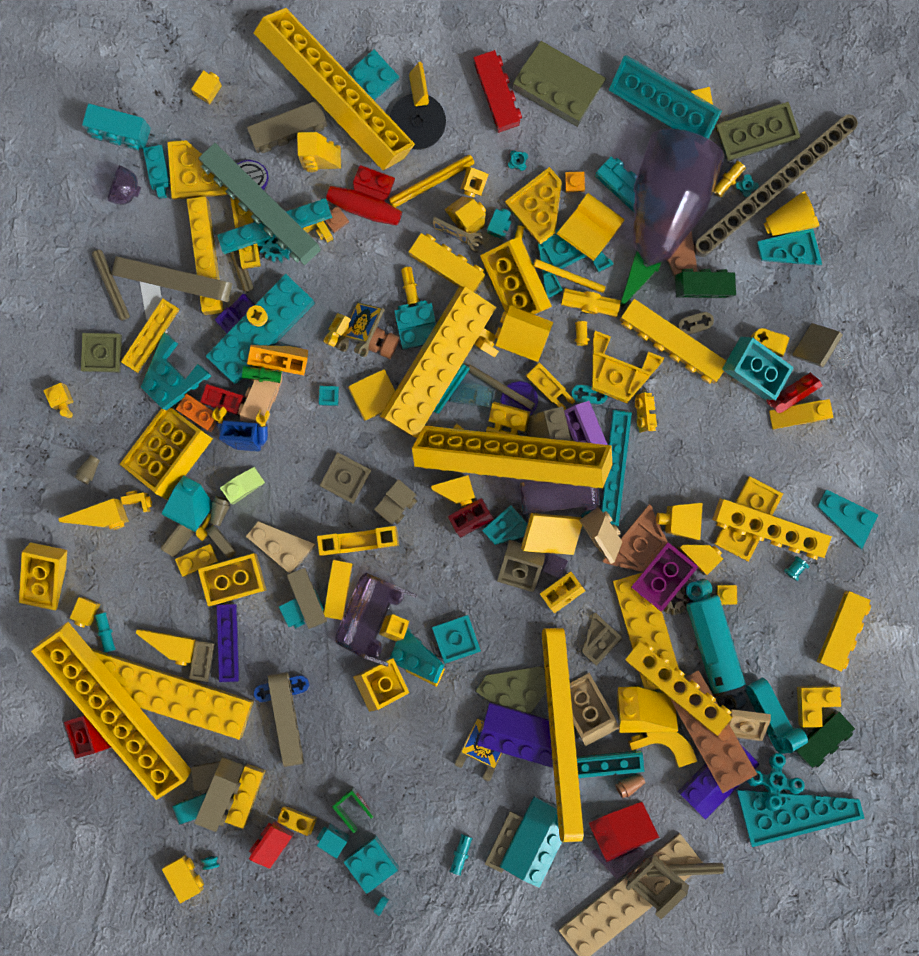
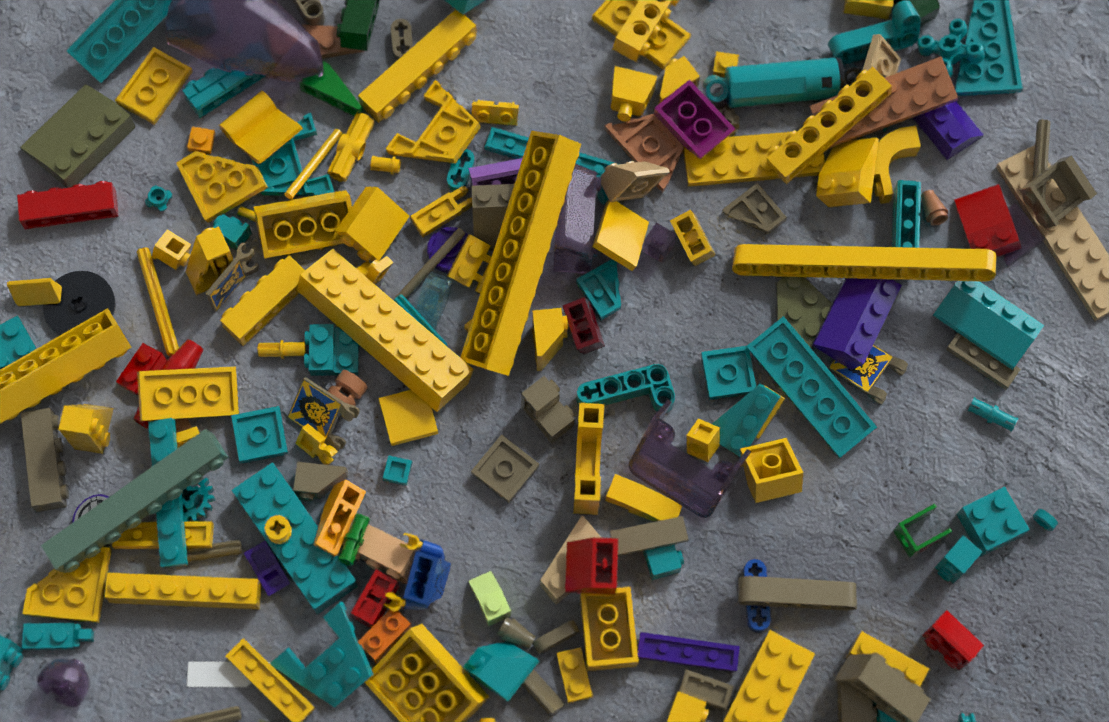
camera: 85 degrees left, 15 degrees down
dark tan beam [111,256,233,302] -> none
yellow hand [196,514,211,541] -> none
yellow leg [277,806,317,836] -> none
dark tan slope [497,540,546,592] -> none
tan slope [570,673,619,746] -> none
none -> yellow tile [115,47,193,125]
none -> yellow plate [137,366,239,421]
none -> teal plate [231,406,288,464]
none -> dark tan slope [293,462,348,501]
none -> red slope [565,537,618,595]
none -> teal beam [576,364,675,414]
none -> teal plate [746,316,877,458]

